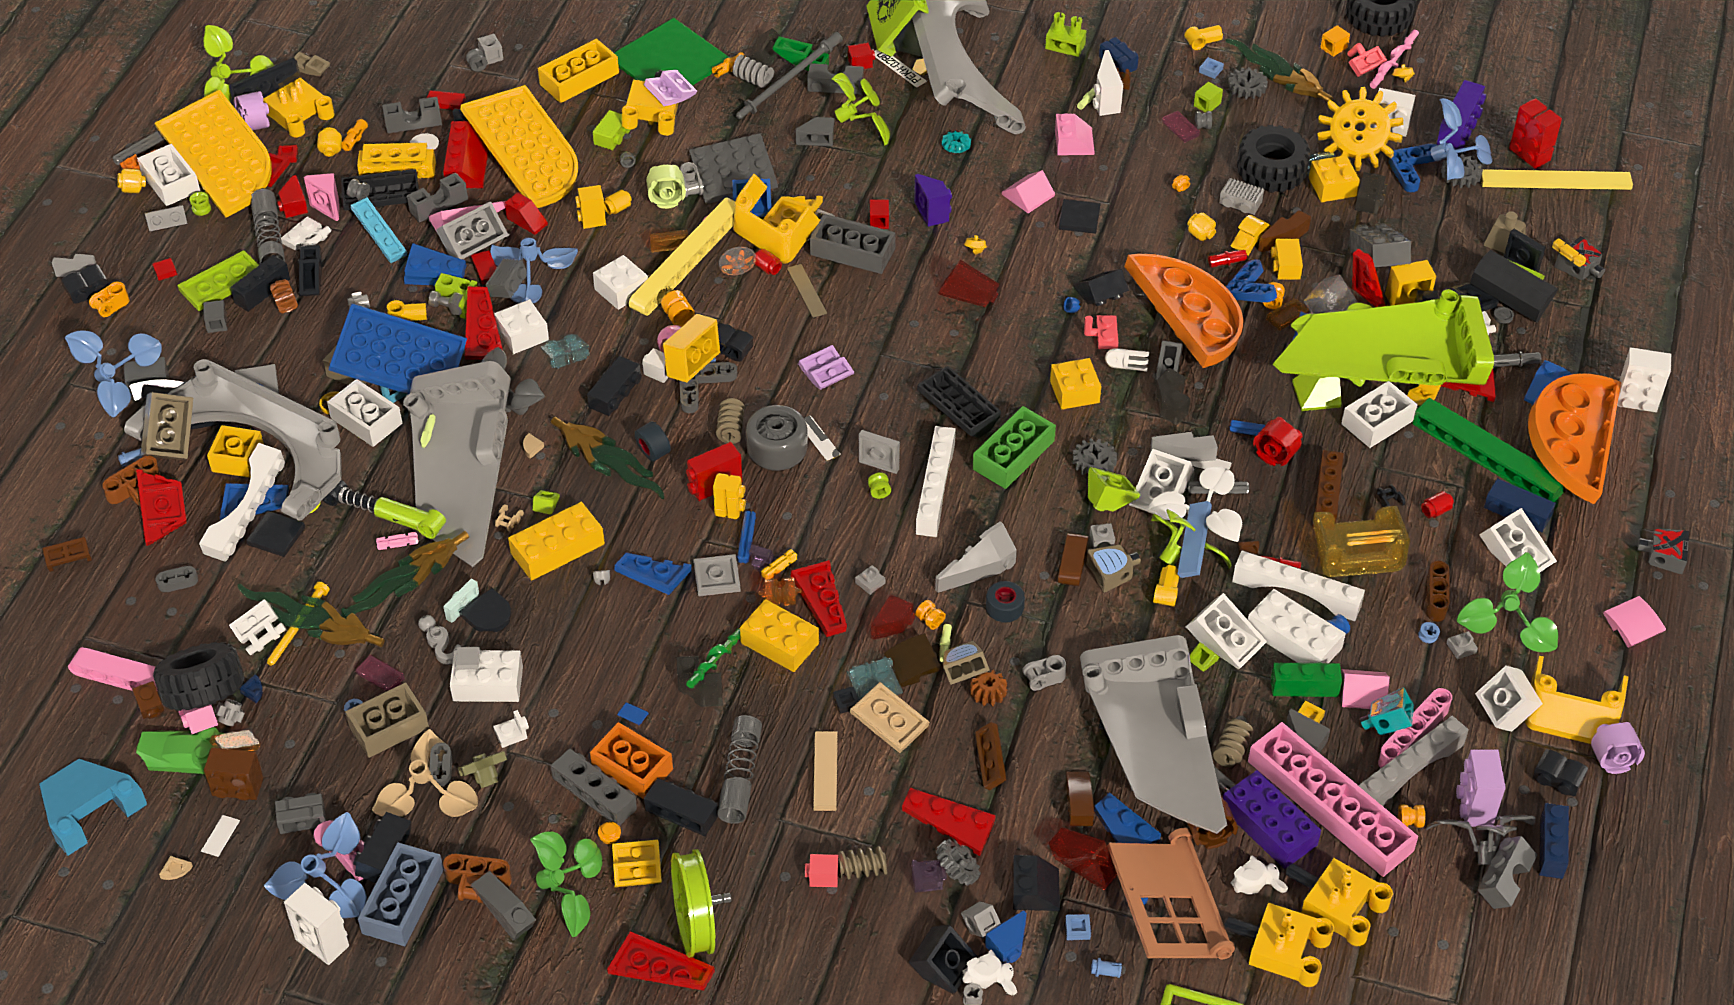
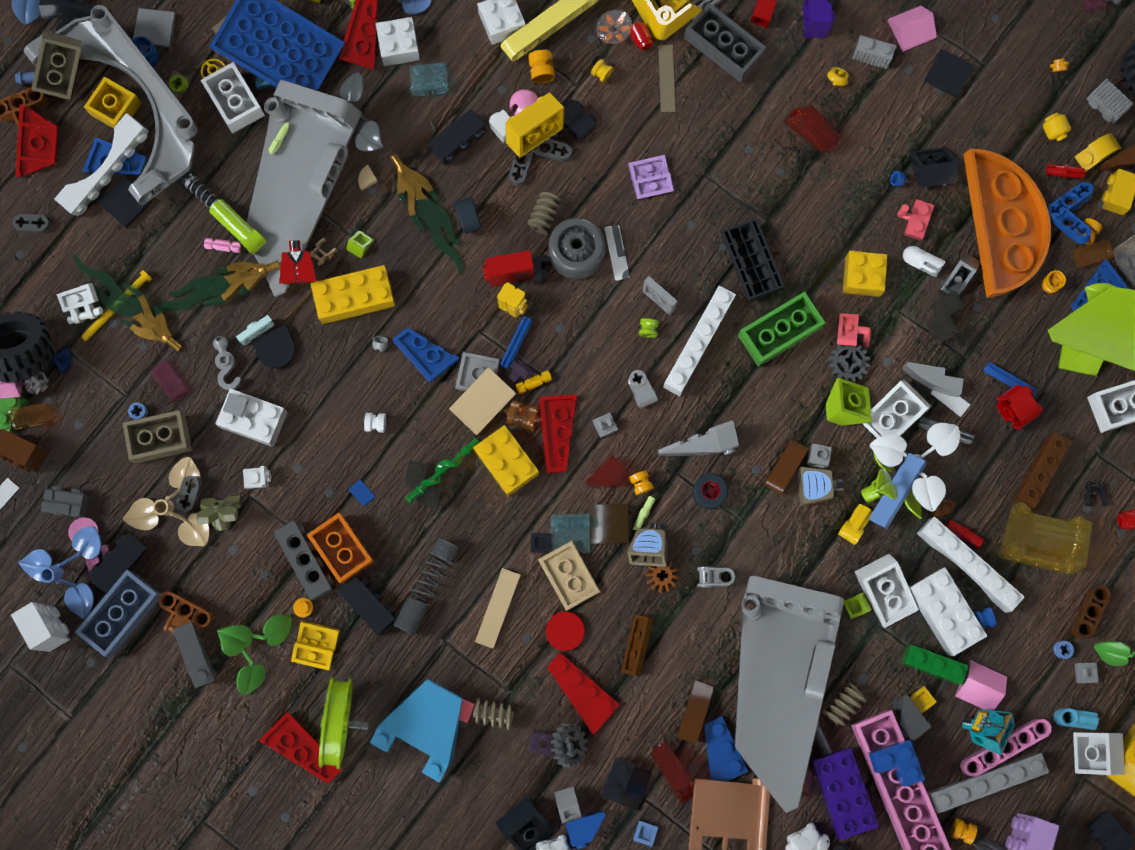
camera: 20 degrees right, 30 degrees up
none -> red torso [279,240,316,285]
none -> white wheel [364,412,386,433]
none -> dark azure wedge [370,679,463,782]
none -> tan tile [449,367,516,435]
none -> black bracket [533,255,552,285]
none -> red tile [545,612,585,651]
none -> yellow wheel [591,59,614,83]
none -> light grey piece [628,370,658,409]
none -> coral plate [837,313,871,347]
none -> light grey brick [852,35,896,69]
none -> blue brick [868,740,925,787]
none -> light orange wheel [1041,270,1066,294]
none -> medium azure piece [1054,708,1099,730]

